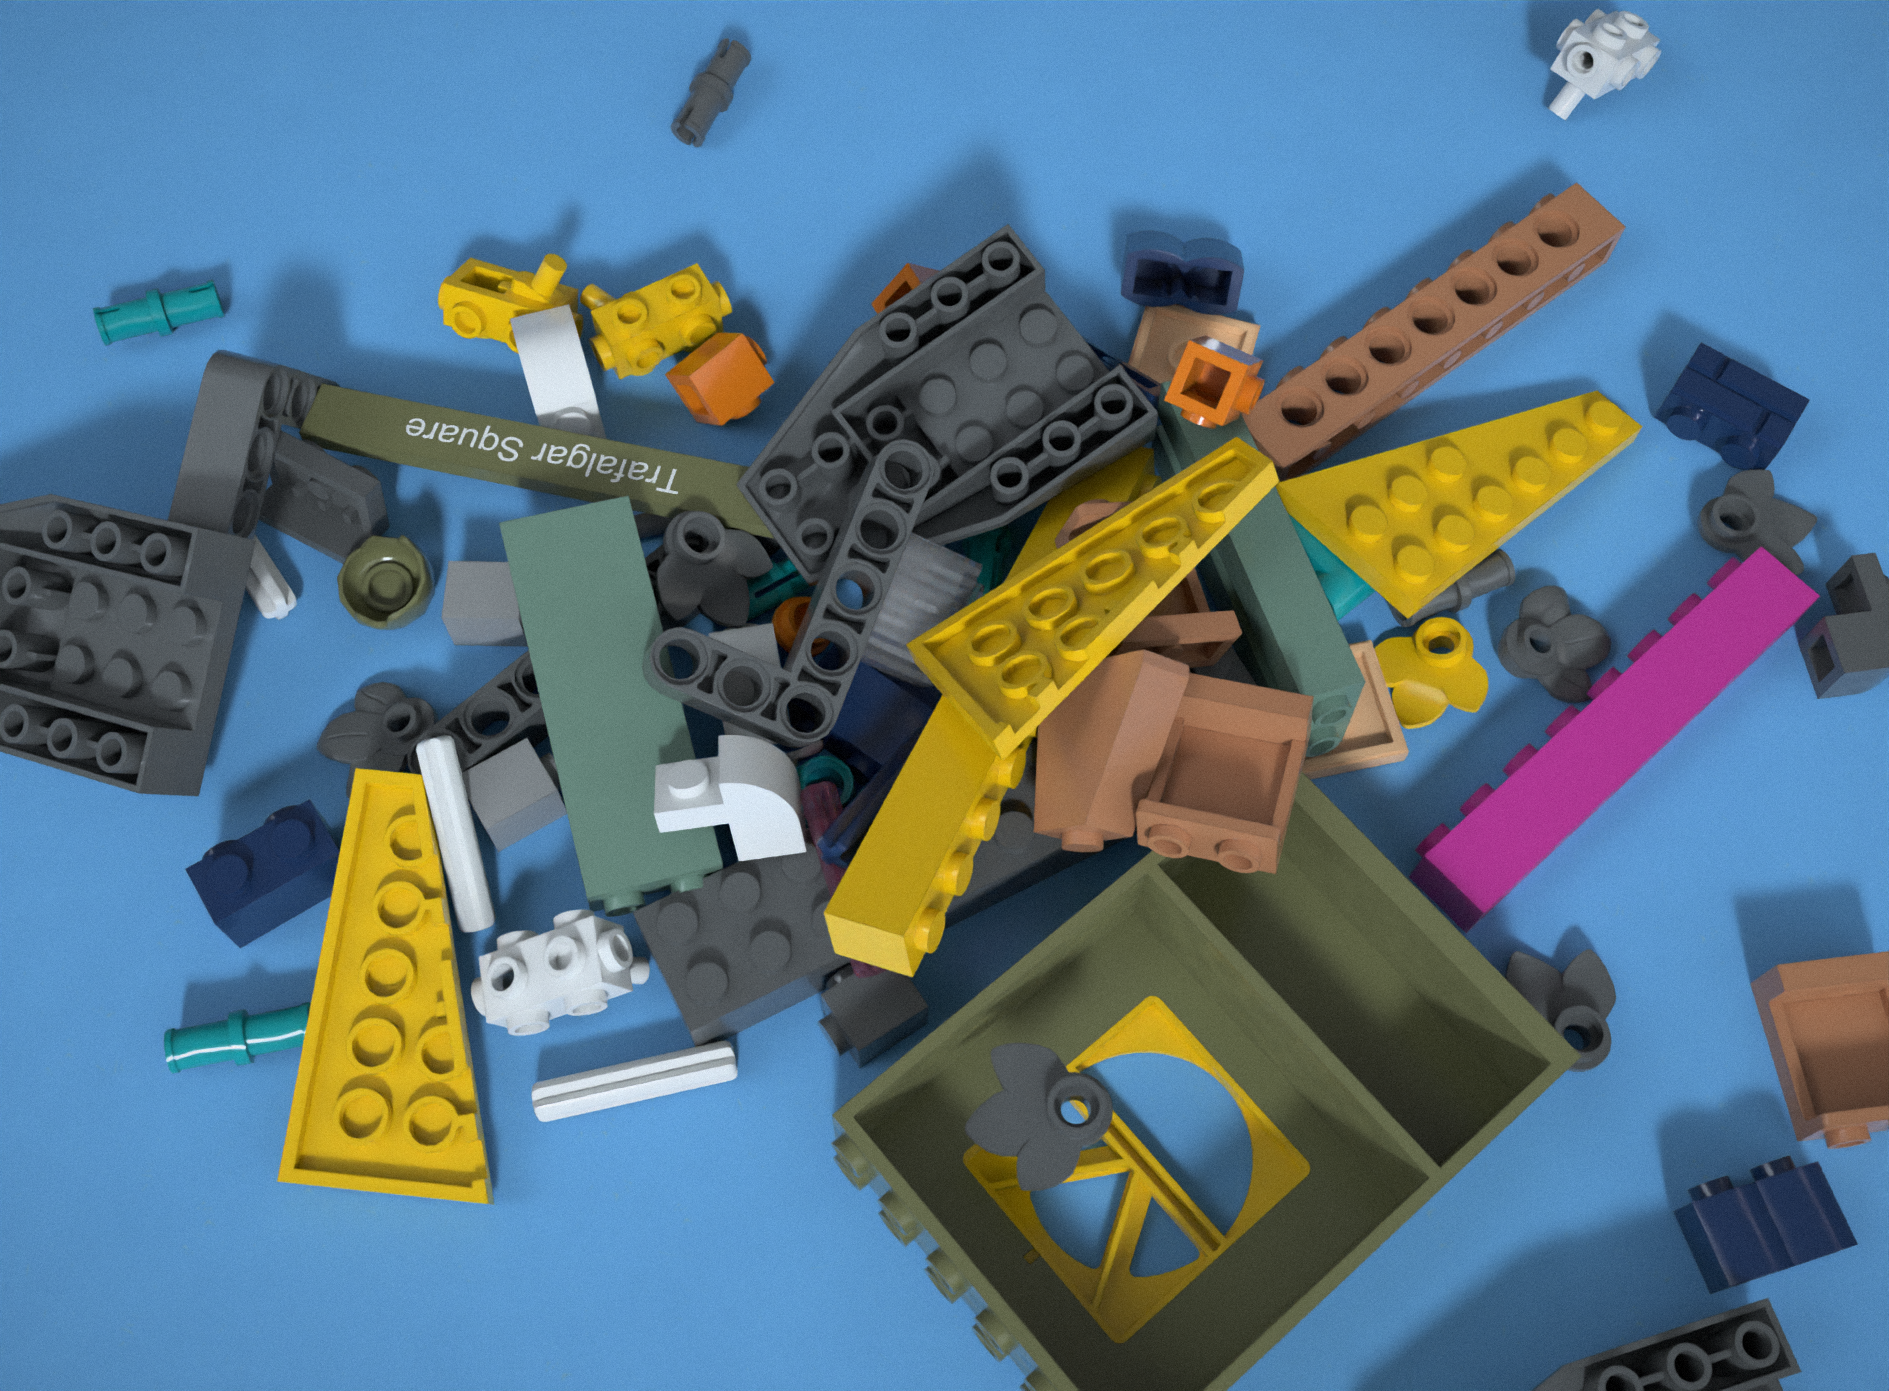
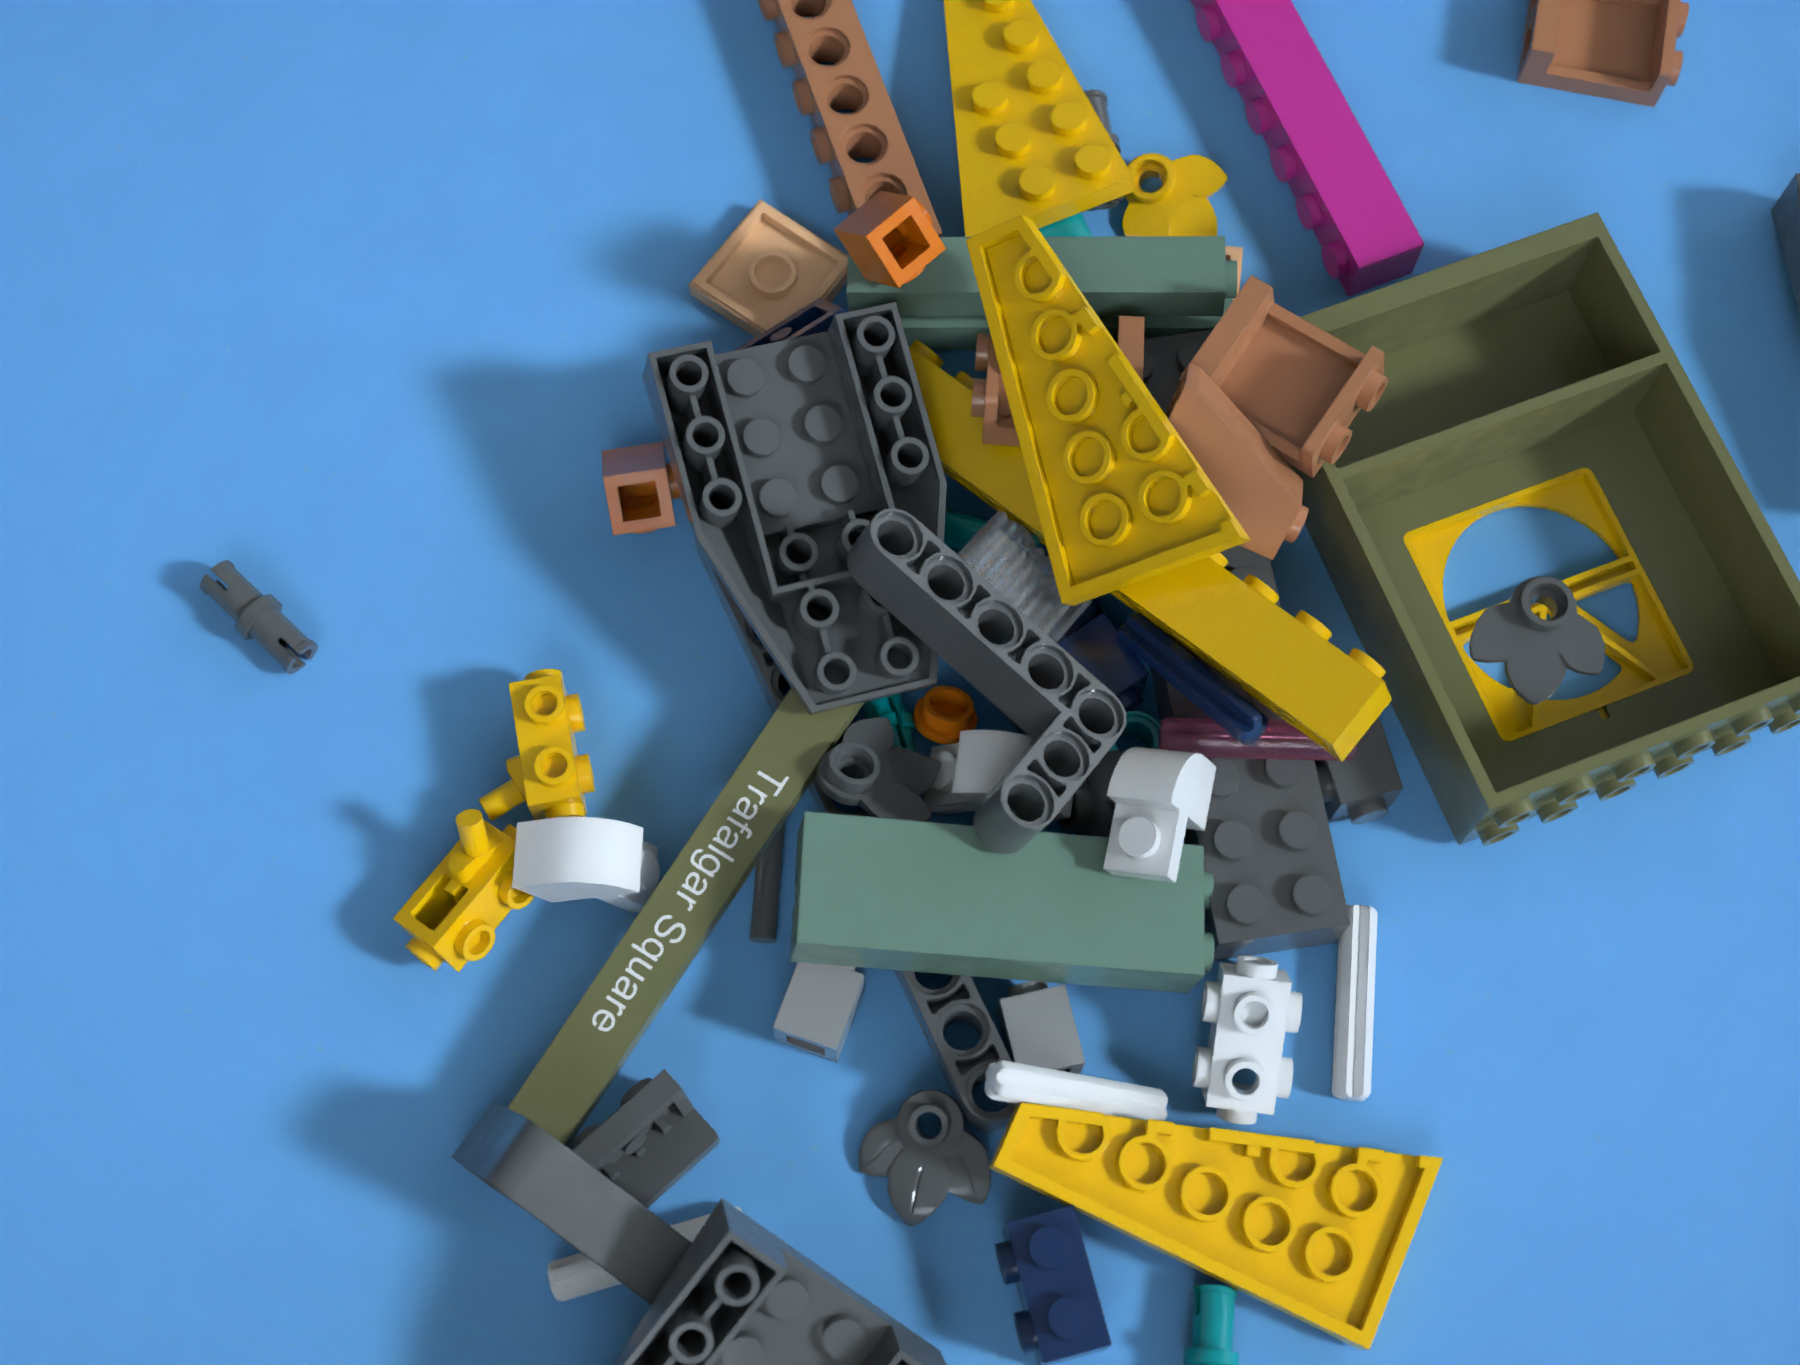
camera: 70 degrees left, 5 degrees up
teal pin [93,280,225,346] -> none
olive hair [337,535,435,630] -> none
orange brick [665,332,775,426] -> none
dark blue brick [1121,230,1245,315] -> none
dark grey plate [1497,585,1612,703] -> none
dark grey plate [1505,949,1616,1072] -> none
dark blue brick [1673,1156,1858,1294] -> none

